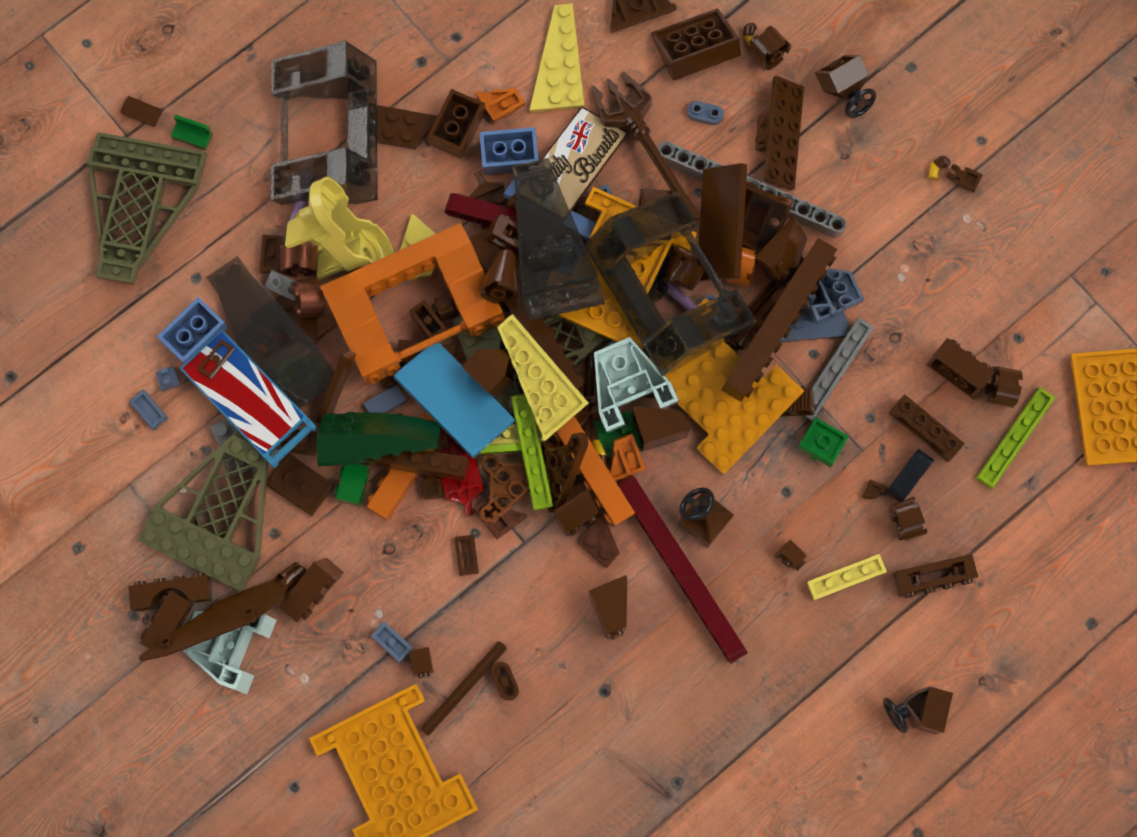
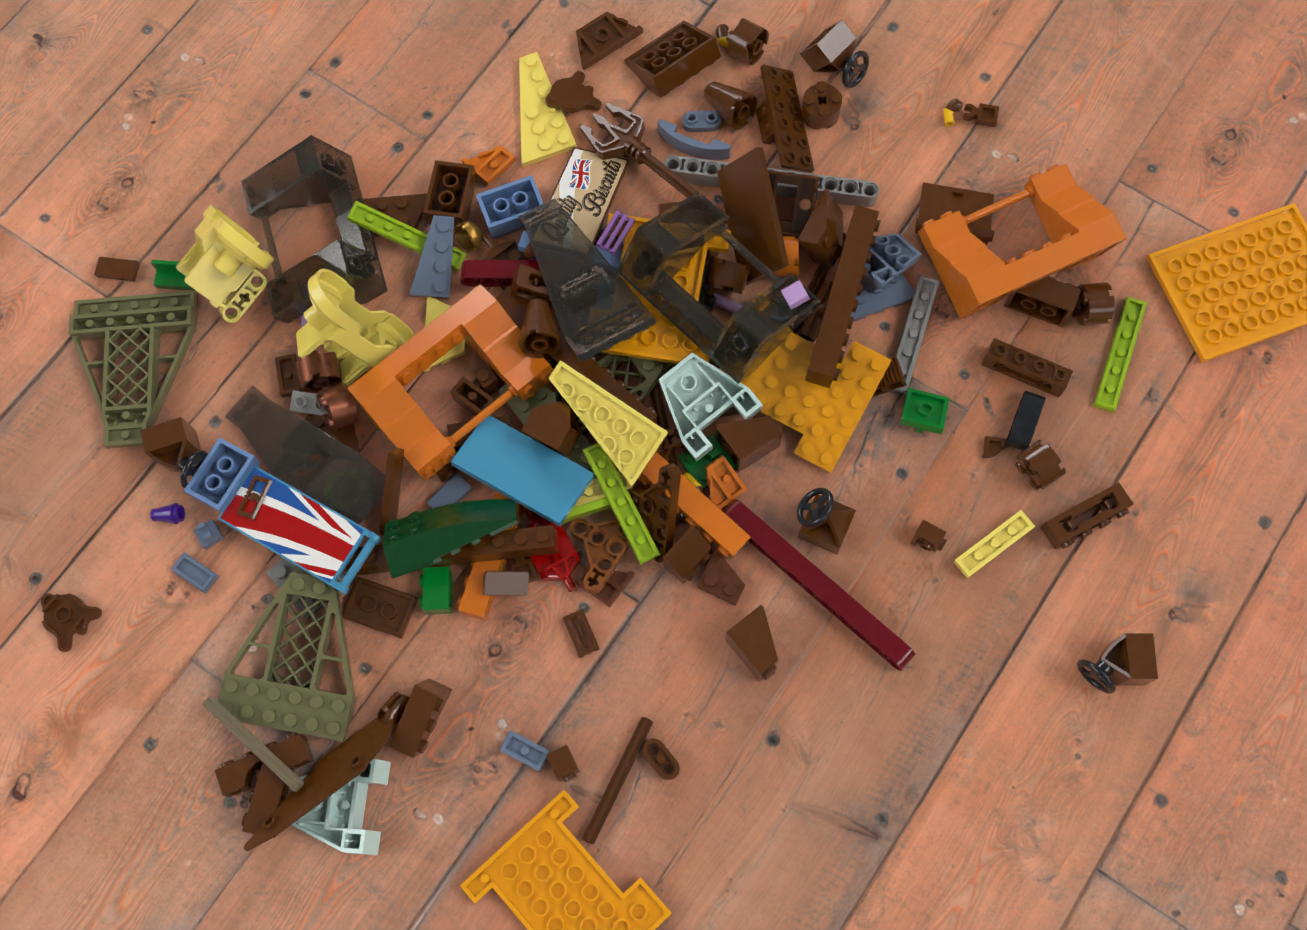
camera: 10 degrees left, 5 degrees down
none -> reddish brown tile [40,593,102,652]
none -> reddish brown piece [140,417,208,488]
none -> dark purple cone [150,503,185,524]
none -> light yellow piece [176,204,274,323]
none -> dark tan axle [203,696,304,792]
none -> lime tile [347,201,467,272]
none -> sand blue wing [409,215,454,298]
none -> pearl gold hair [454,221,483,252]
none -> reddish brown slope [483,571,529,596]
none -> reddish brown tile [545,71,602,113]
none -> medium lavender tile [596,210,635,256]
none -> sand blue slope [657,119,731,160]
none -> reddish brown cone [704,81,758,130]
none -> lavender tile [781,280,810,310]
none -> reddish brown brick [801,81,842,130]
none -> reddish brown door [915,182,994,246]
none -> orange brick [918,164,1127,319]

